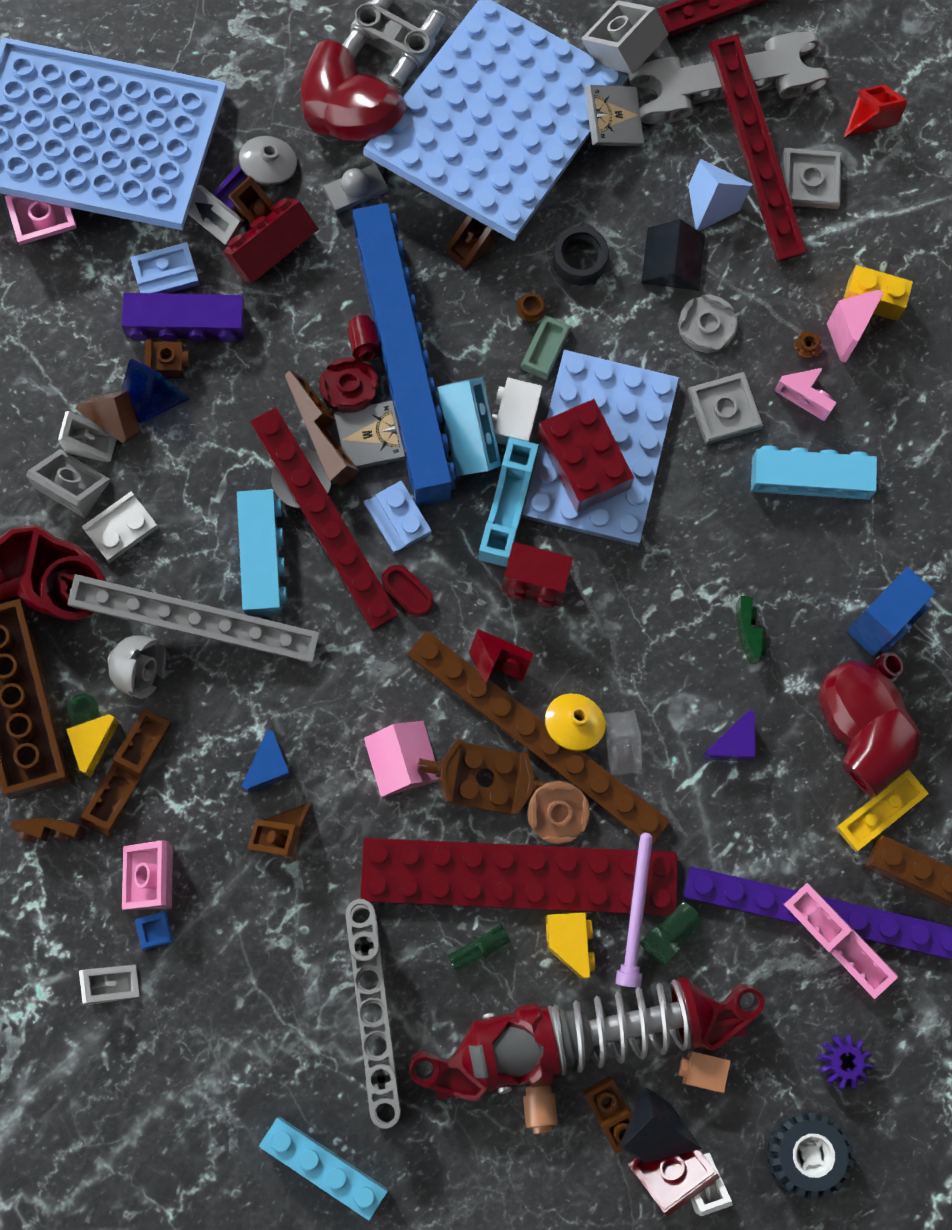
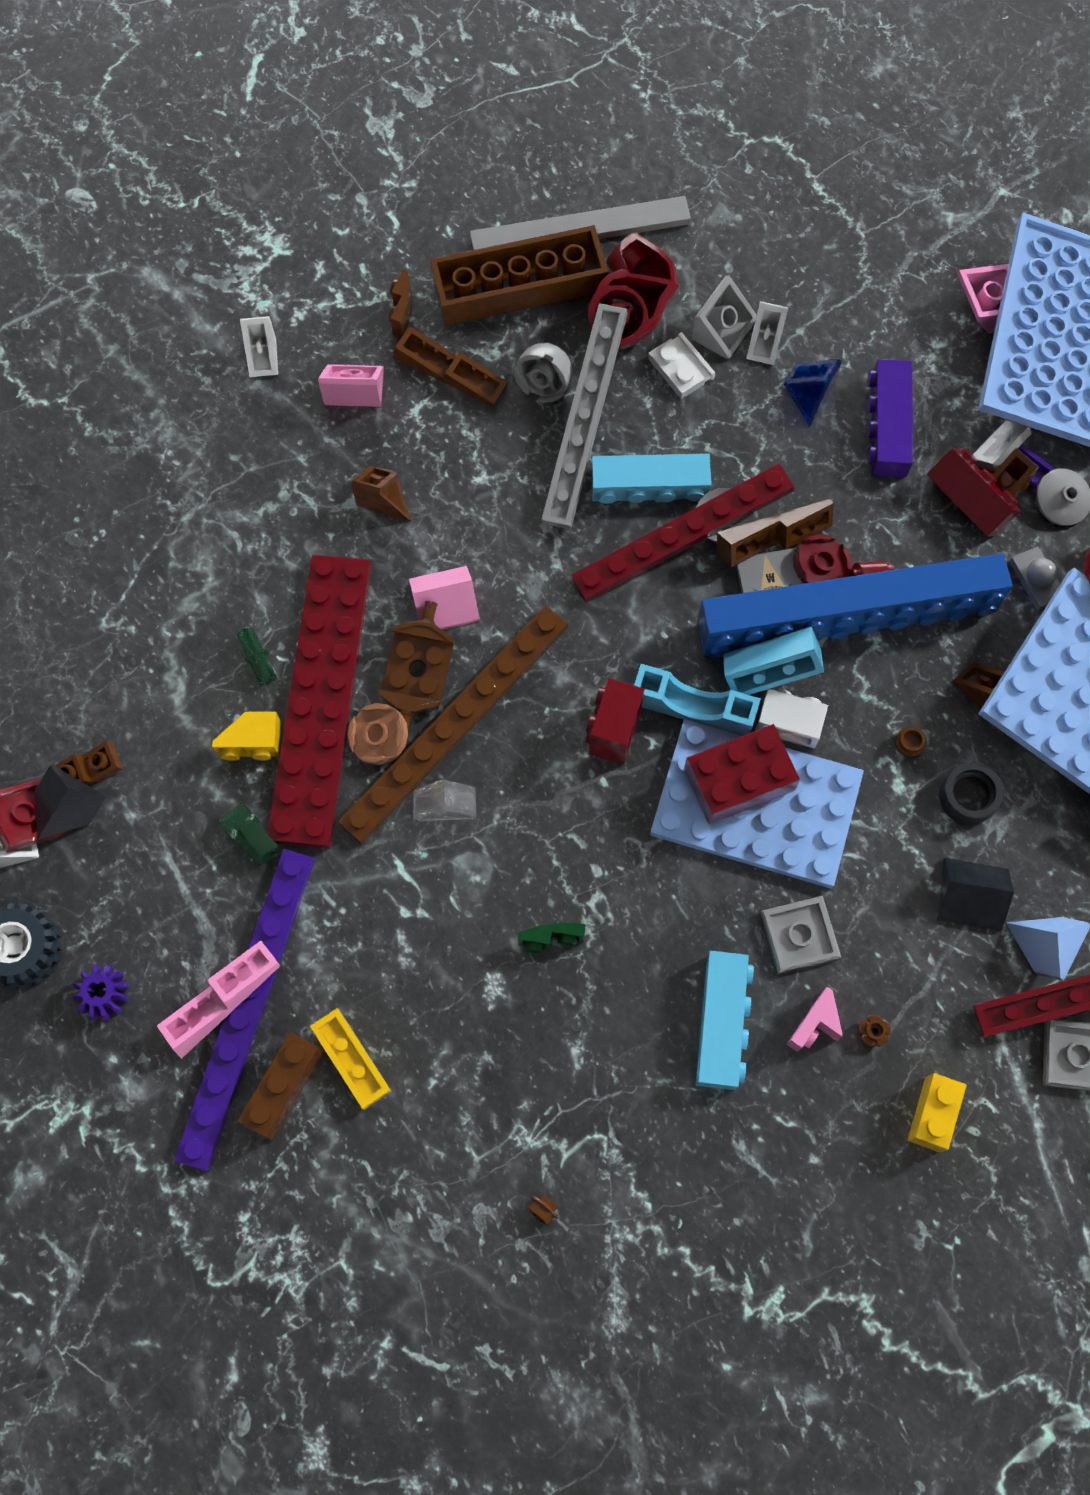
camera: 100 degrees right, 5 degrees down
yellow slope [66,714,119,778] -> none
clear green plate [67,693,99,724] -> none
reddish brown slope [75,390,140,444] -> none
light blue plate [130,242,200,294] -> none
blue tile [135,911,174,951] -> none
reddish brown brick [145,340,190,379] -> none
blue slope [241,729,291,793] -> none
medium azure brick [258,1117,388,1221] -> none
light grey piece [346,899,401,1129] -> none
light blue plate [363,481,431,555] -> none
dark red tile [381,565,434,617] -> none
piece [409,977,765,1101] -> none
dark red slope [469,629,534,683] -> none
sand green tile [520,315,571,380] -> none
nougat brick [523,1085,558,1134] -> none
yellow dish [545,693,605,751] -> none
lavender piece [615,833,652,987] -> none
light grey tile [678,294,738,353] -> none
nougat brick [678,1052,730,1093] -> none
dark purple slope [702,709,755,762] -> none
dark red piece [818,661,922,798] -> none
bright pink slope [827,290,884,363] -> none
blue brick [846,566,936,656] -> none
dark red plate [874,653,903,682] -> none

